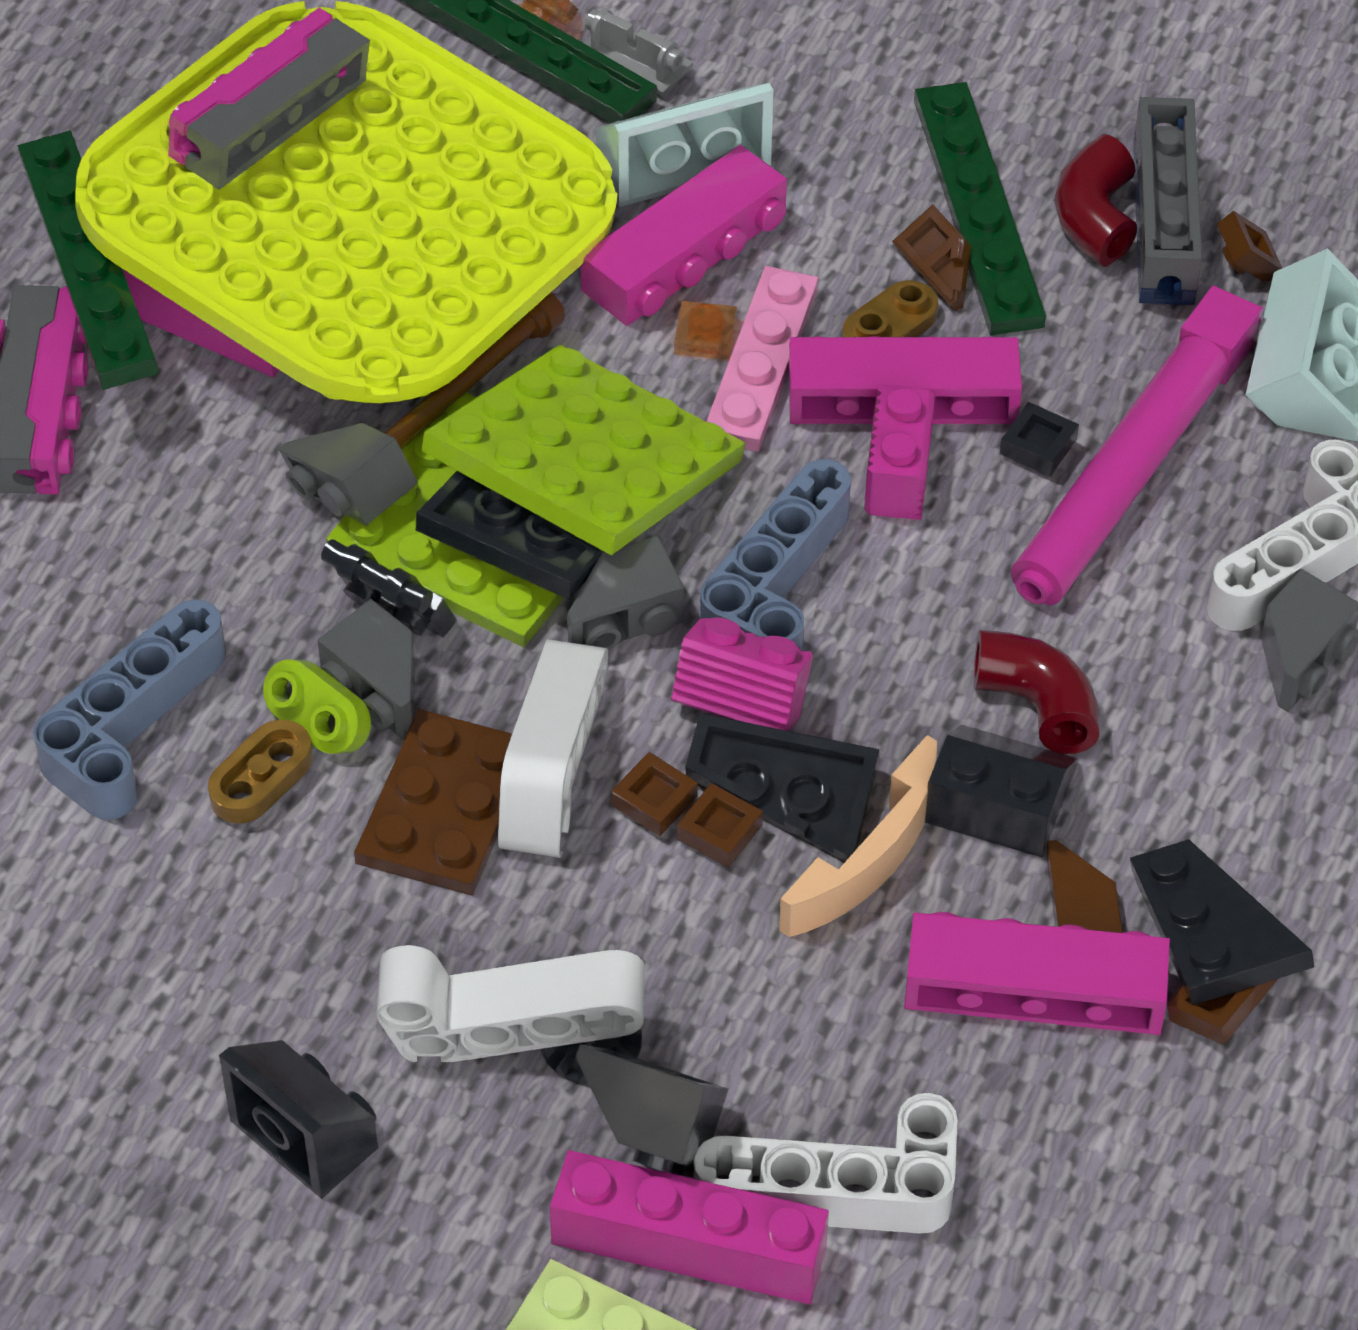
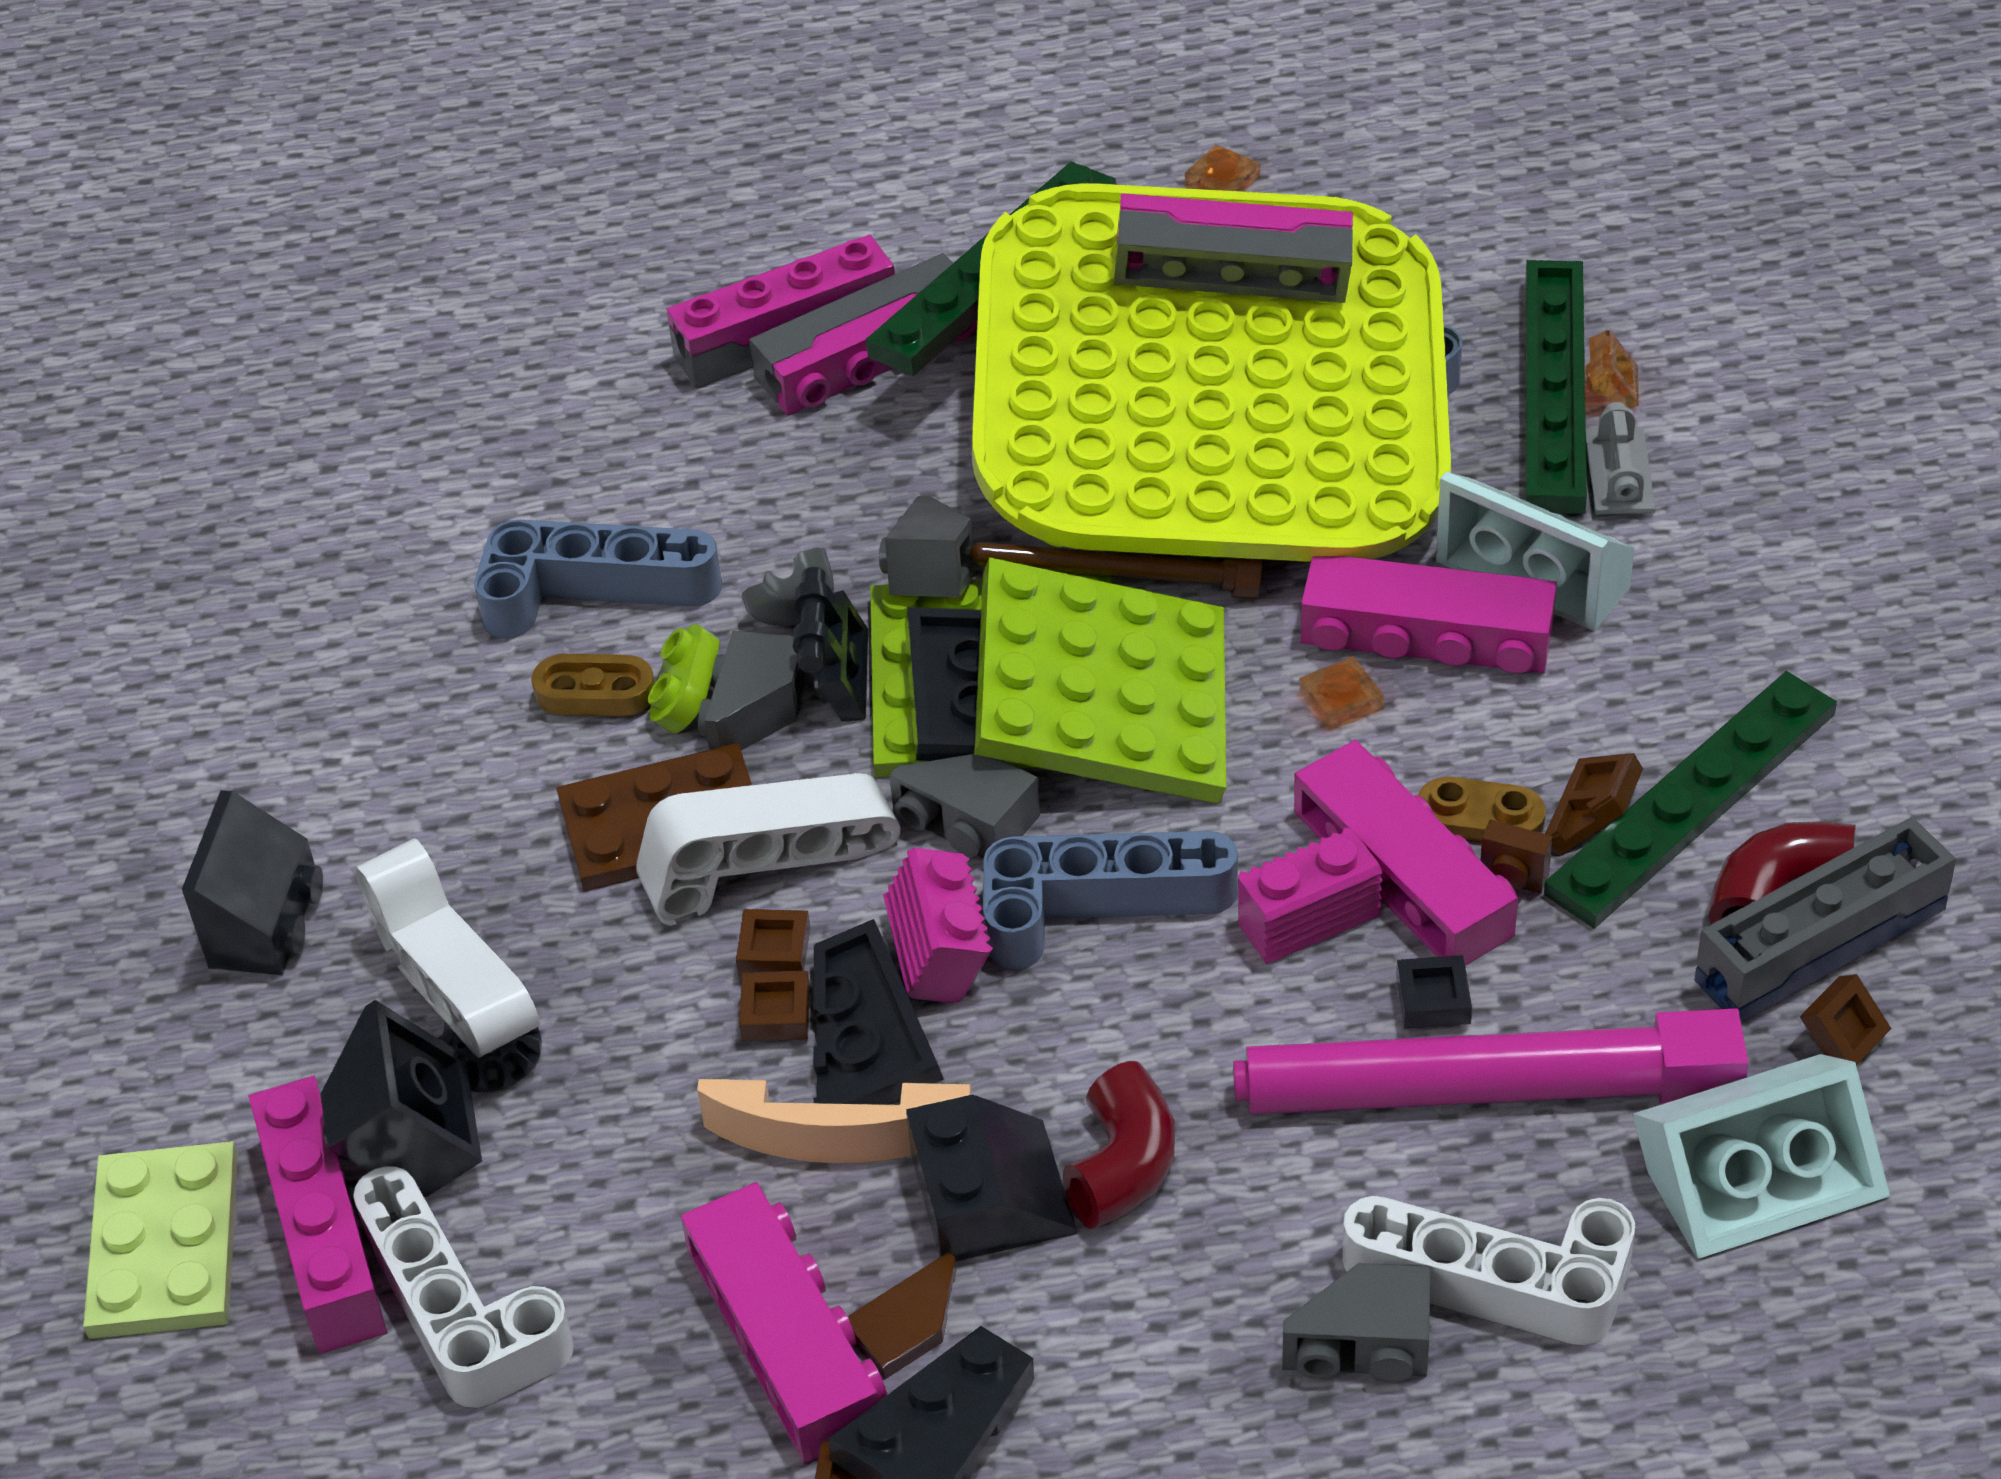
camera: 60 degrees right, 5 degrees down
bright pink plate [706,266,819,452] -> none
none -> dark grey hair [742,547,834,627]
none -> clear orange plate [1185,144,1260,192]
none -> reddish brown plate [1480,819,1553,894]

